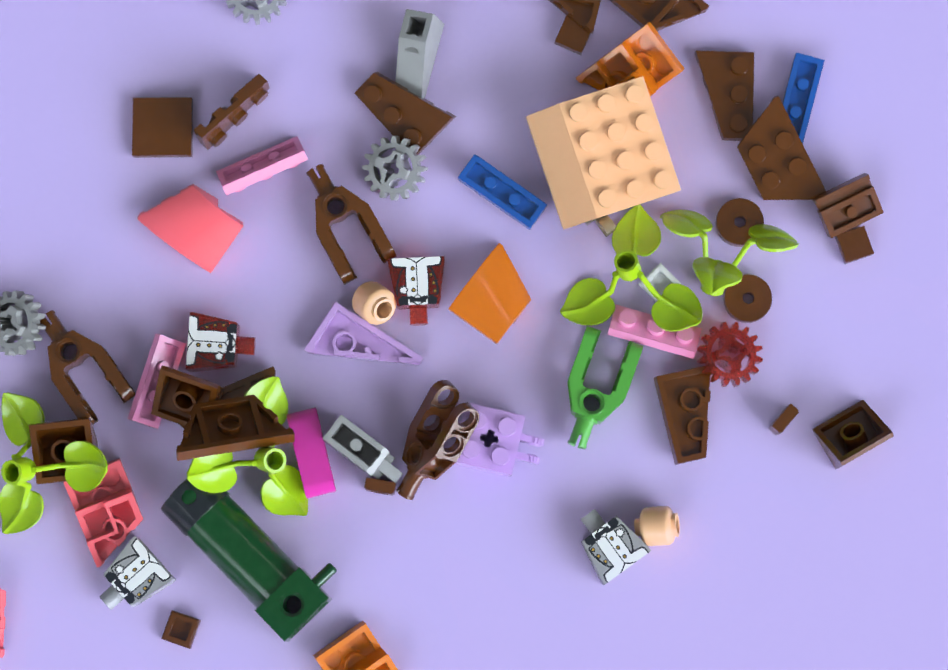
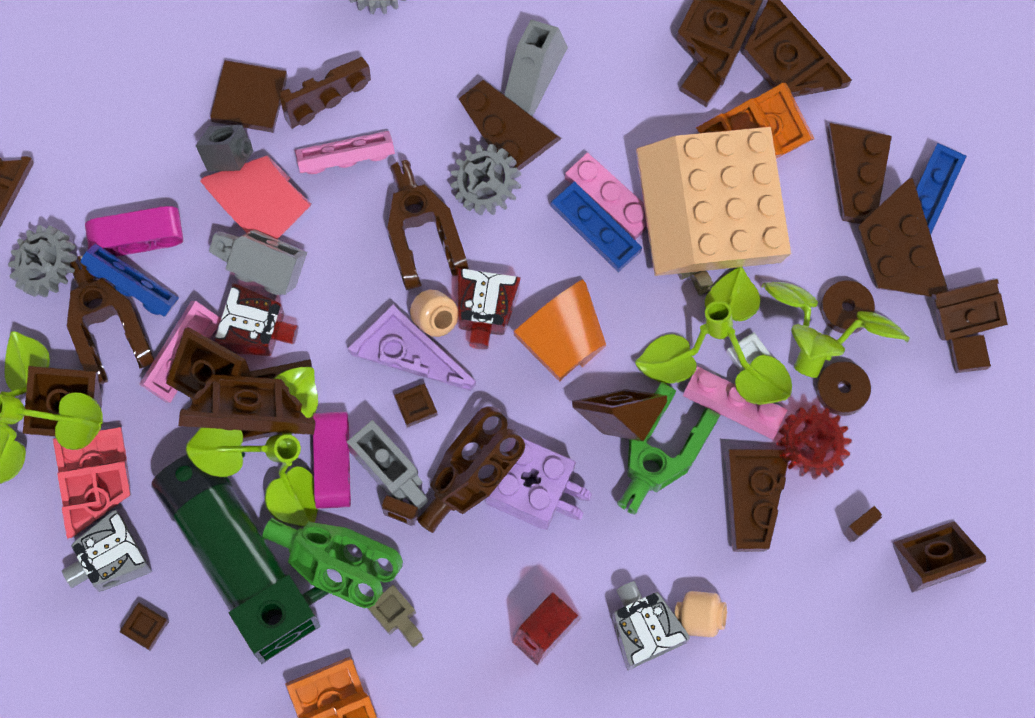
camera: 10 degrees right, 10 degrees down
none -> blue plate [80,243,179,317]
none -> dark pink beam [85,206,183,257]
none -> dark grey brick [195,125,253,171]
none -> light grey hinge [209,229,307,295]
none -> bright green piece [262,518,403,608]
none -> dark tan plate [367,585,424,648]
none -> reddish brown tile [394,383,438,428]
none -> clear red torso [512,592,582,666]
none -> bright pink plate [565,152,647,240]
none -> reddish brown slope [572,389,667,442]

